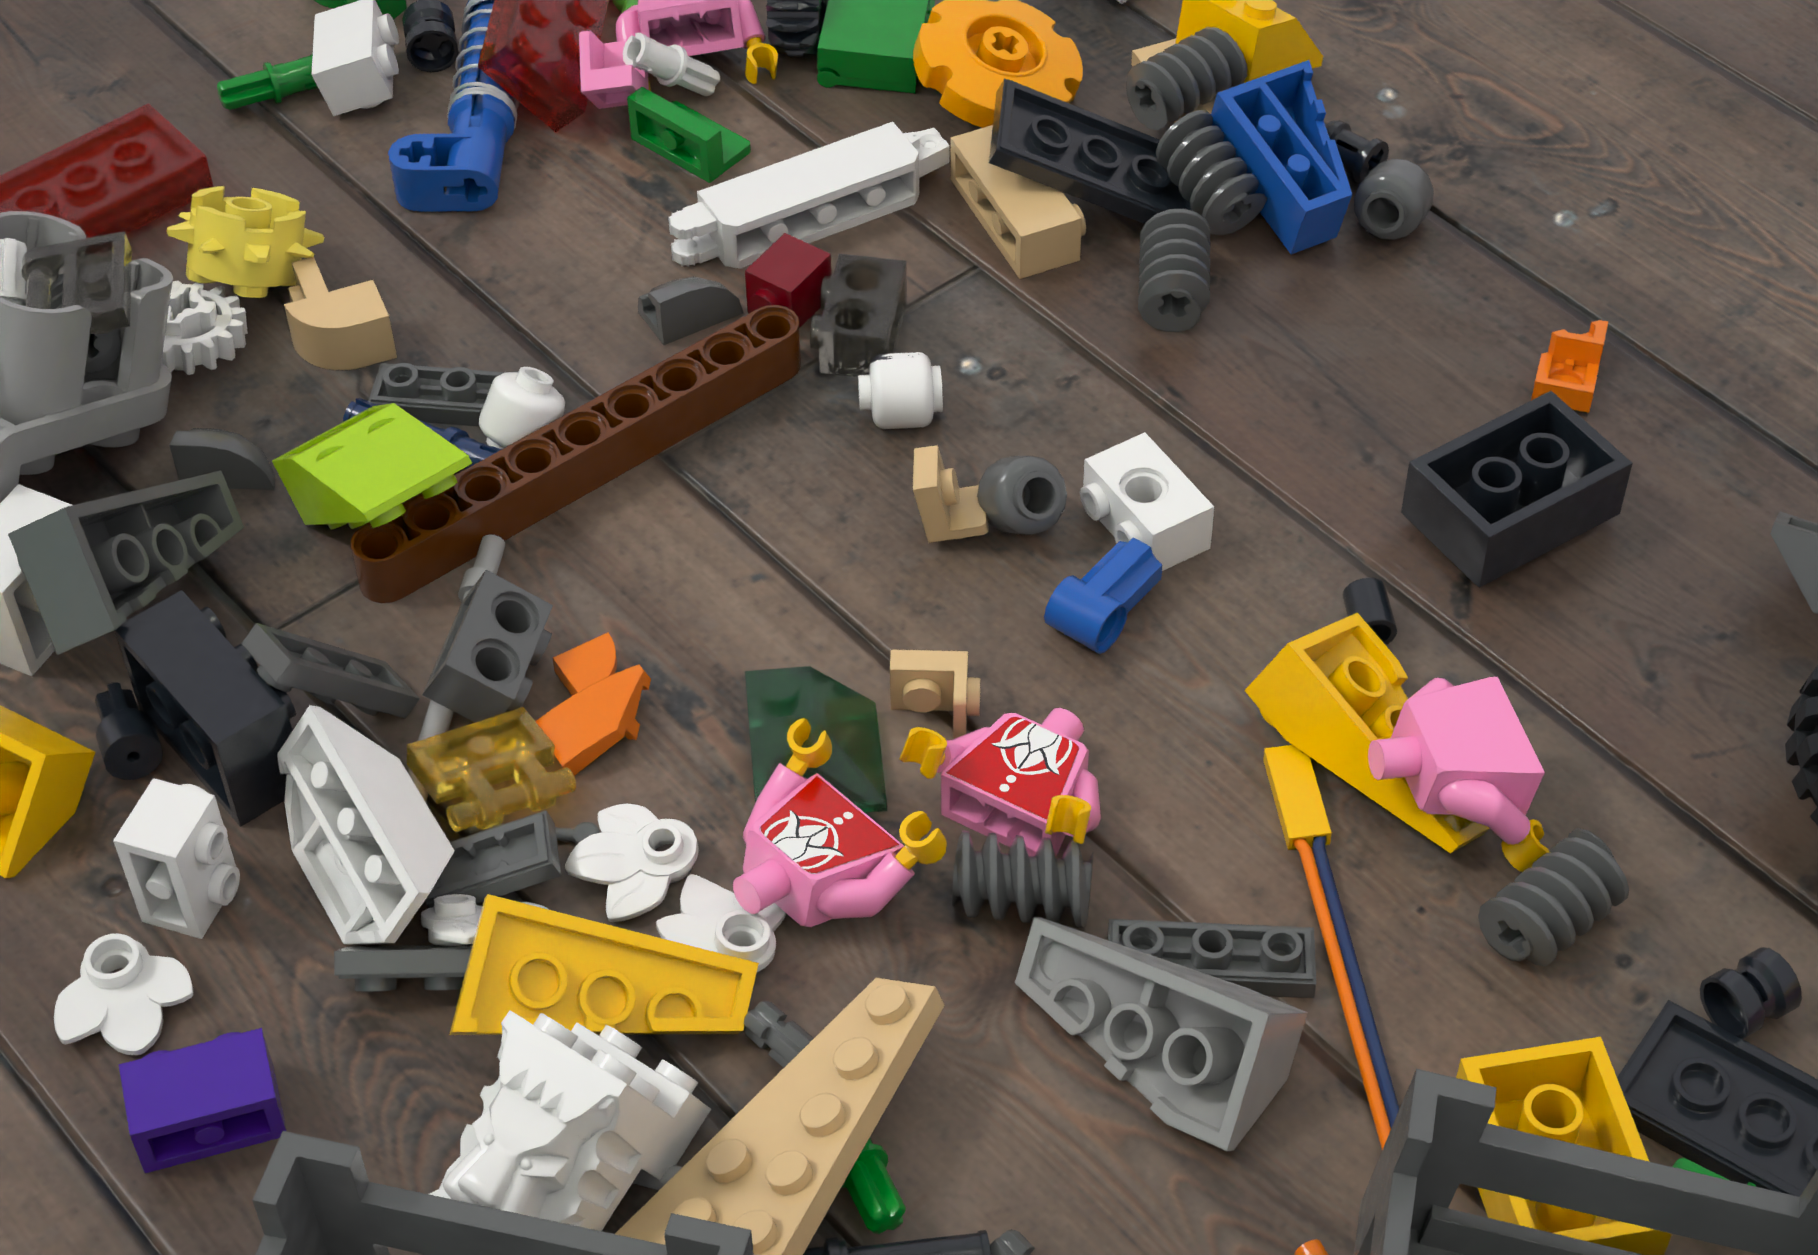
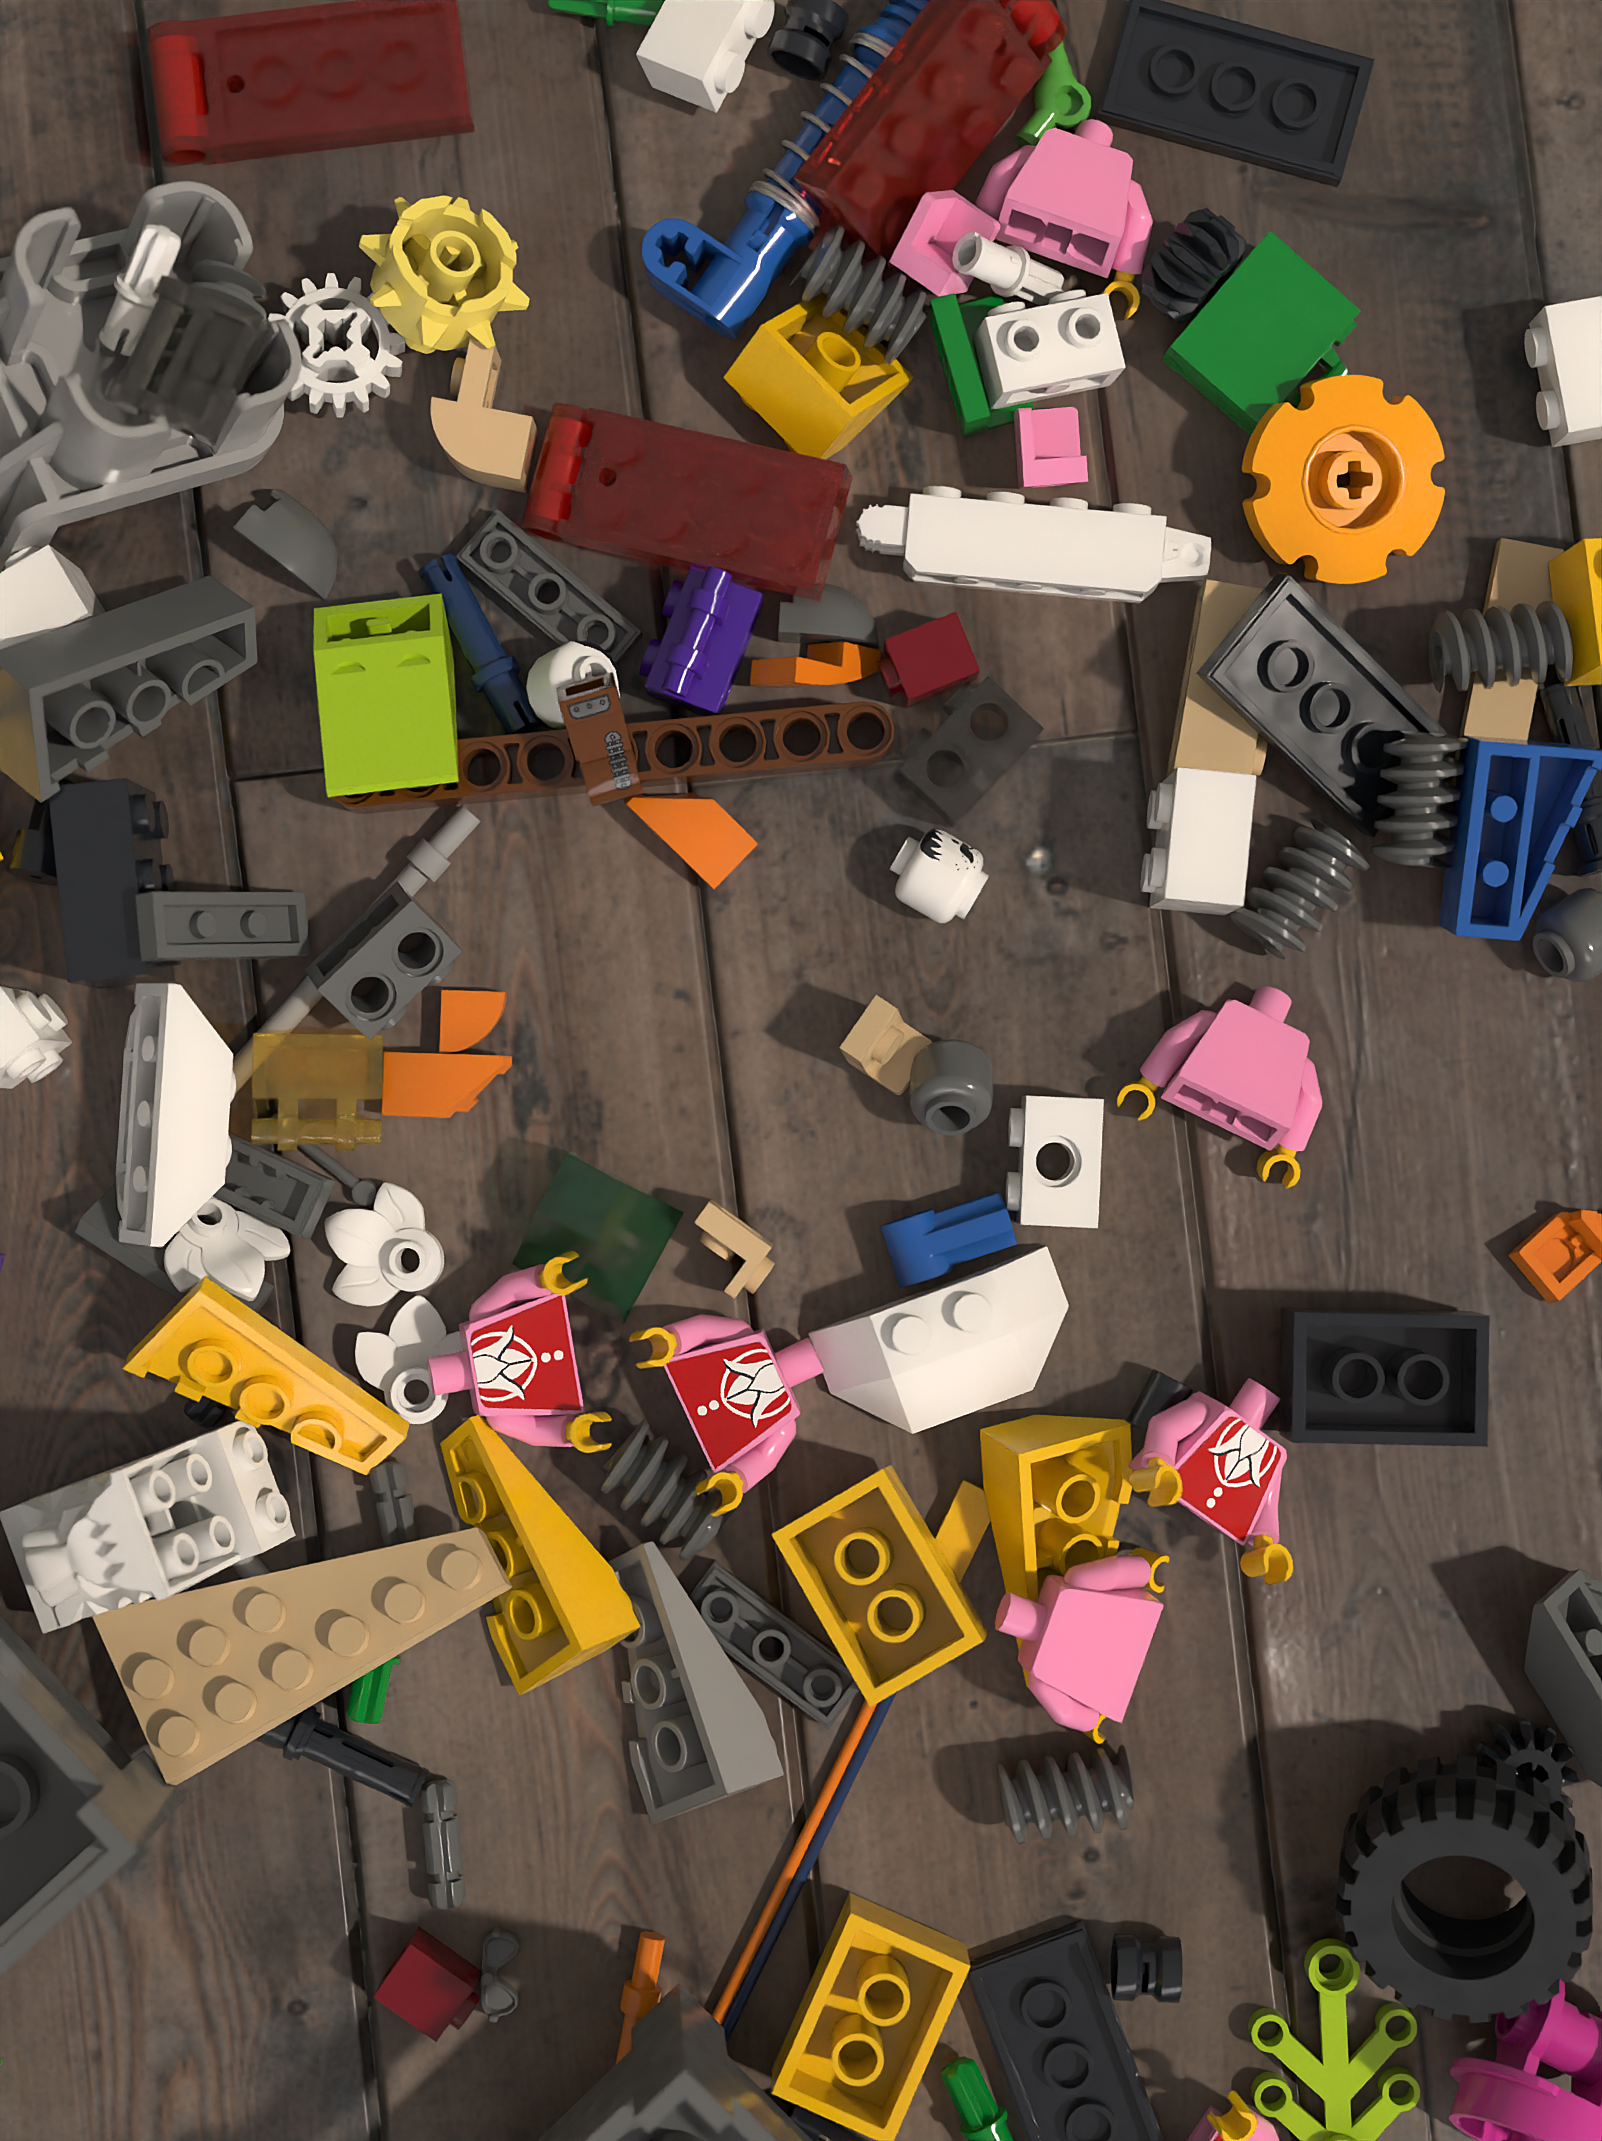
camera: 35 degrees right, 40 degrees up
none -> yellow wedge [440,1415,641,1695]
none -> clear red hinge [520,403,853,601]
none -> reddish brown leg [557,672,643,807]
none -> orange slope [623,793,758,889]
none -> dark purple brick [639,566,764,716]
none -> yellow slope [723,293,914,469]
none -> orange slope [750,642,881,689]
none -> yellow brick [771,1465,989,1707]
none -> dark grey piece [789,224,930,365]
none -> white wedge [808,1246,1069,1434]
none -> white brick [973,290,1126,410]
none -> bright pink panel [1013,407,1088,489]
none -> bright pink torso [1117,986,1323,1188]
none -> torso [1128,1378,1293,1585]
none -> white brick [1140,767,1256,916]

